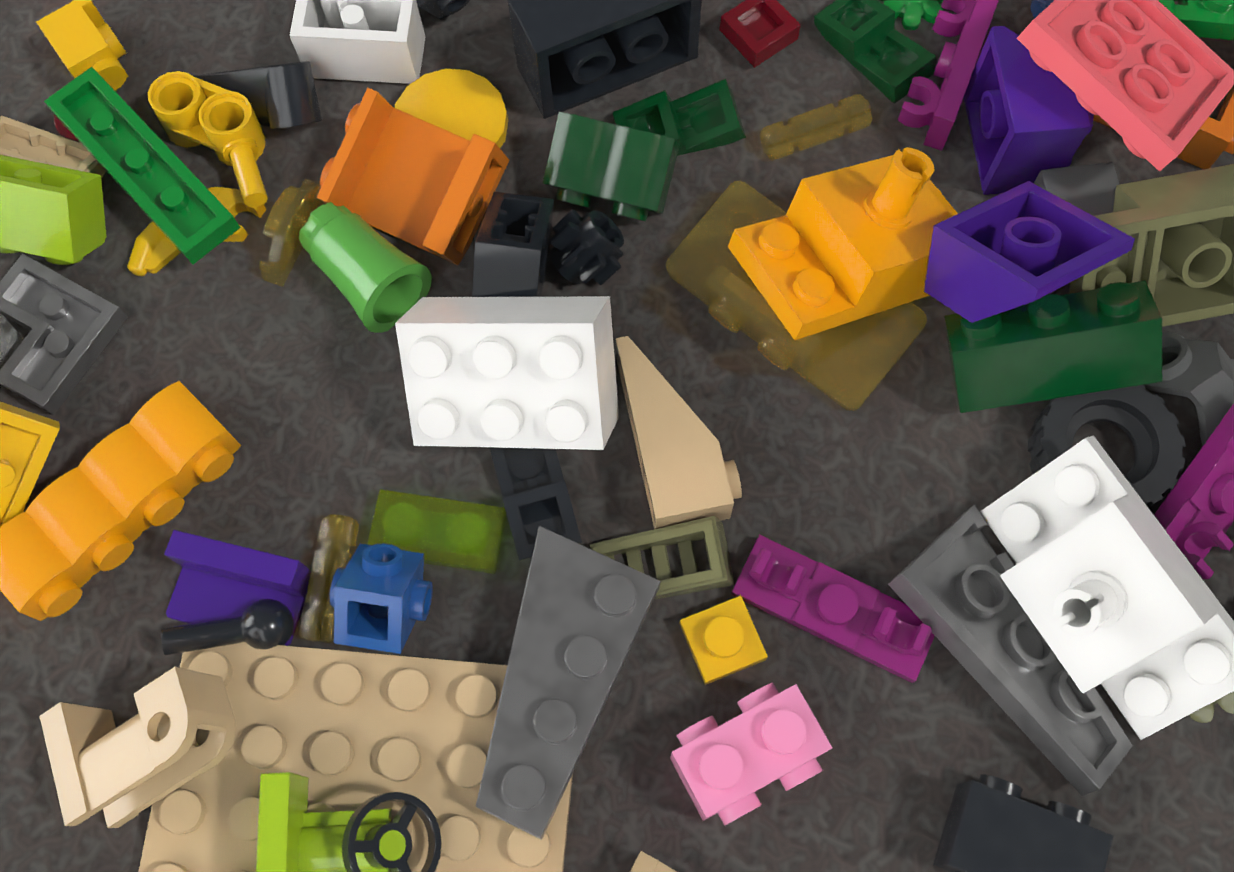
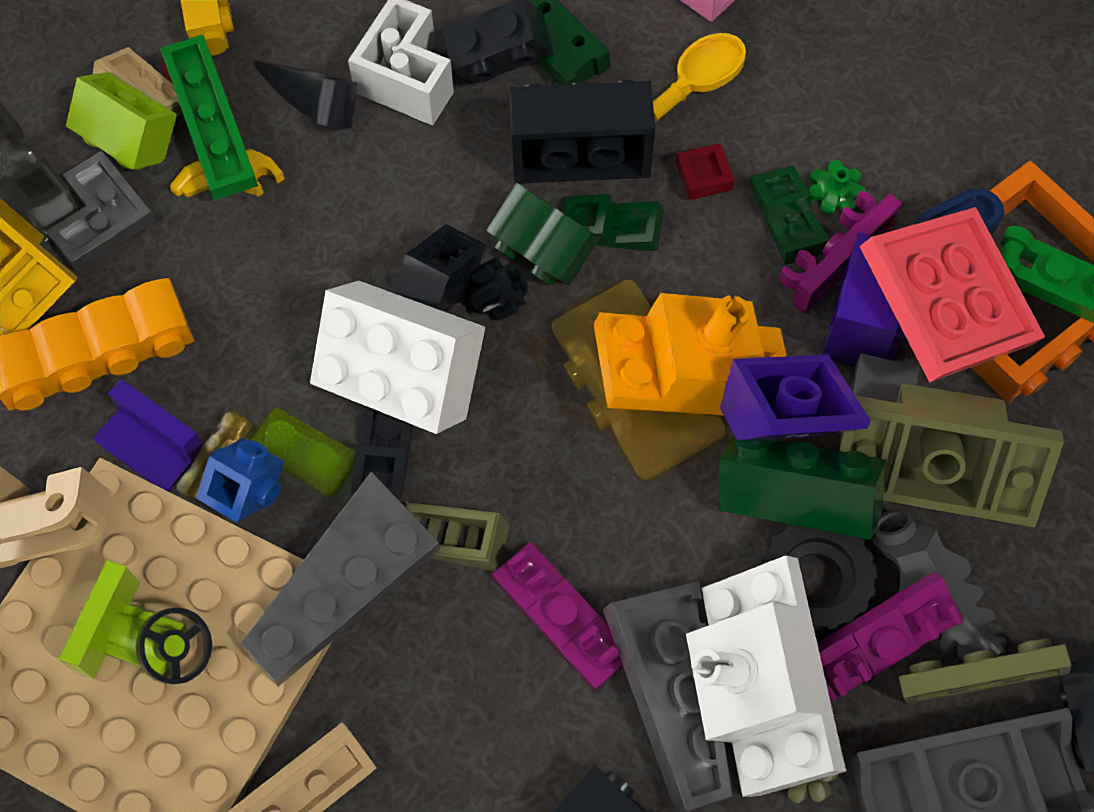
camera: 20 degrees right, 5 degrees down
yellow beam [148,71,268,207] -> none
black bar [161,599,294,656] -> none
clear yellow tile [260,179,326,287] -> none
bright green plant [299,202,432,333] -> none
orange panel [316,87,509,265] -> none
yellow tile [395,69,508,148] -> none
tan slope [616,336,742,529] -> none
bright pink brick [670,683,832,826] -> none
yellow plate [679,596,768,685] -> none
clear yellow axle [760,94,872,160] -> none

